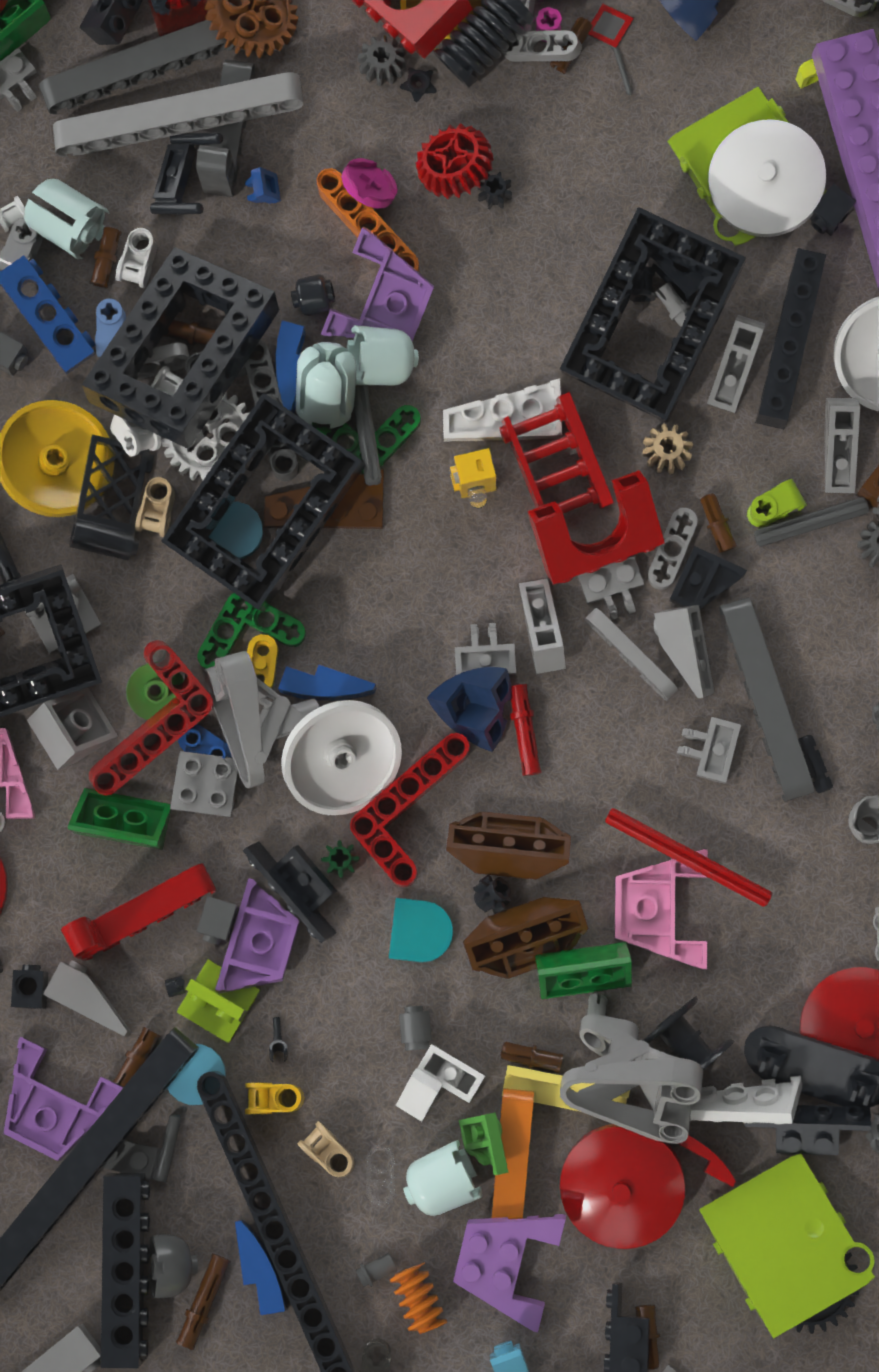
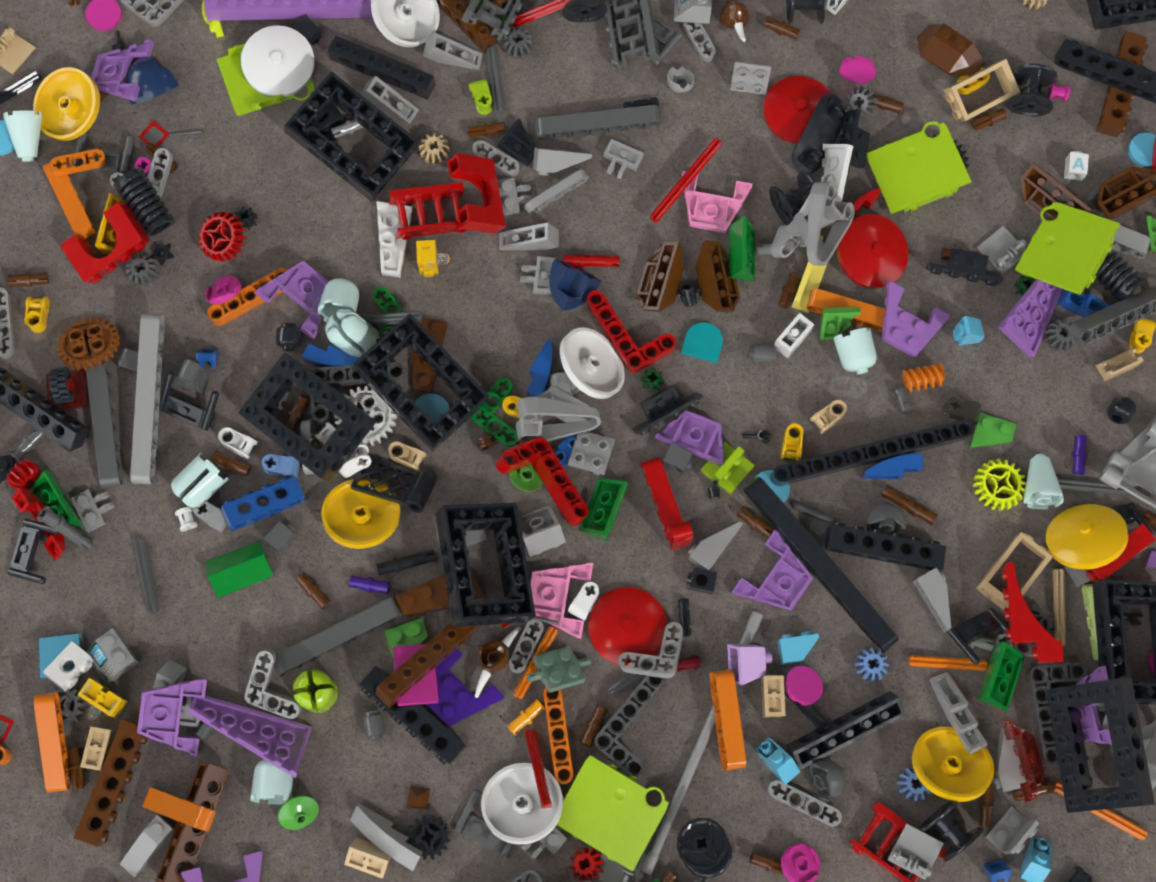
camera: 90 degrees left, 5 degrees down
white tile [396,1068,443,1122] -> none
none -> reddish brown bush [476,435,496,451]

